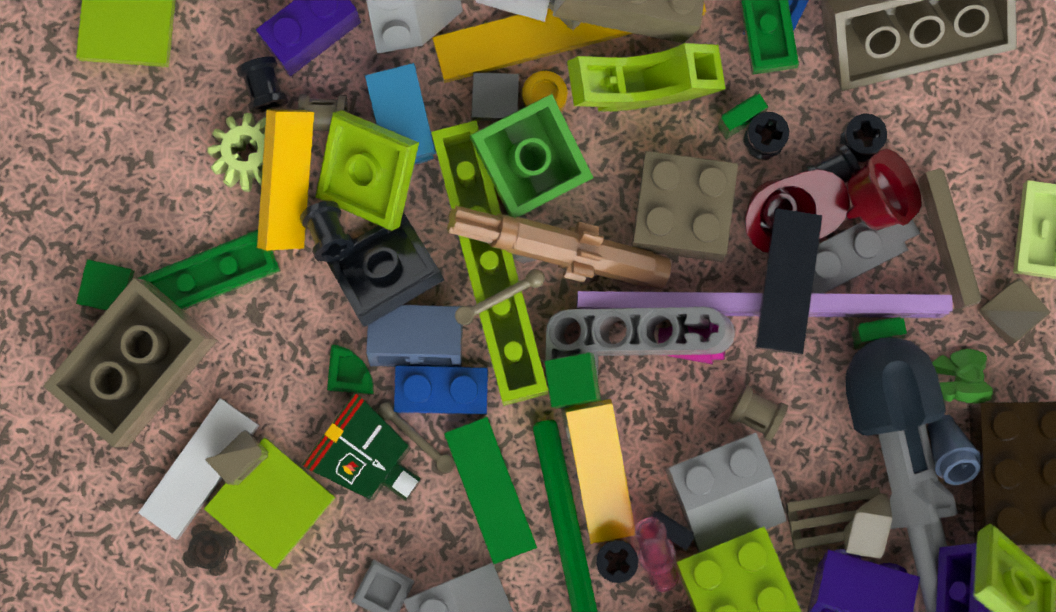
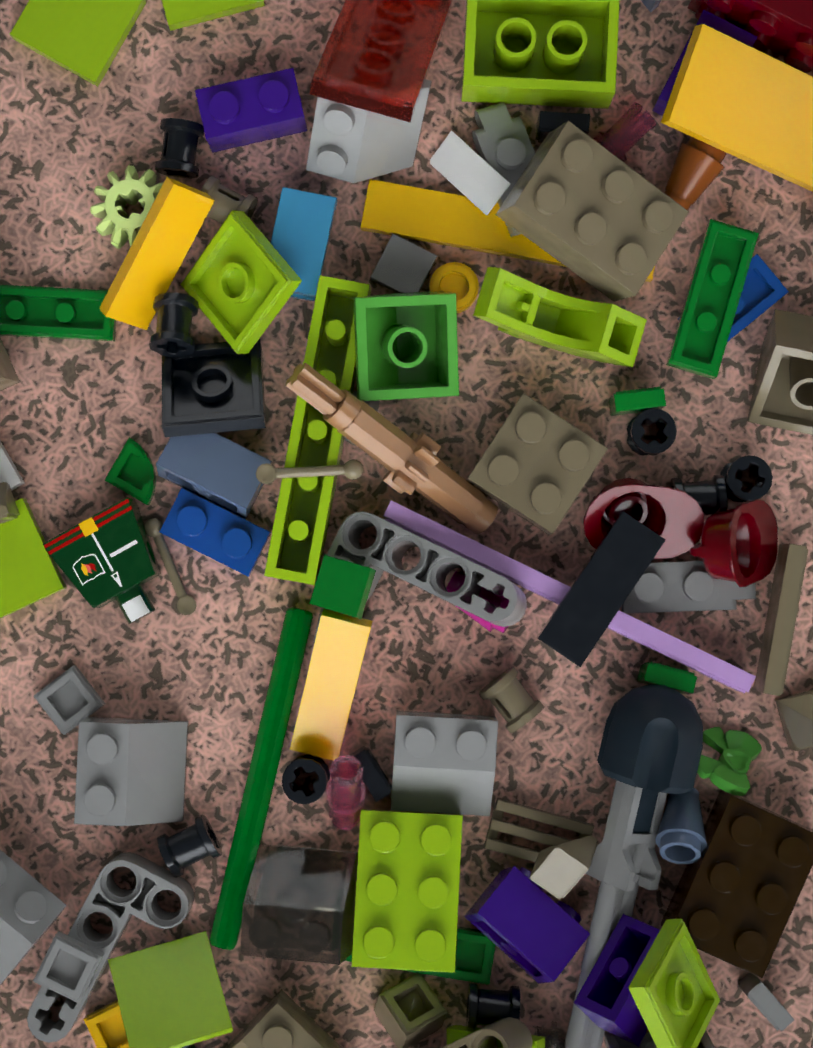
camera: 20 degrees right, 5 degrees up
green tile [444,417,537,564] -> none

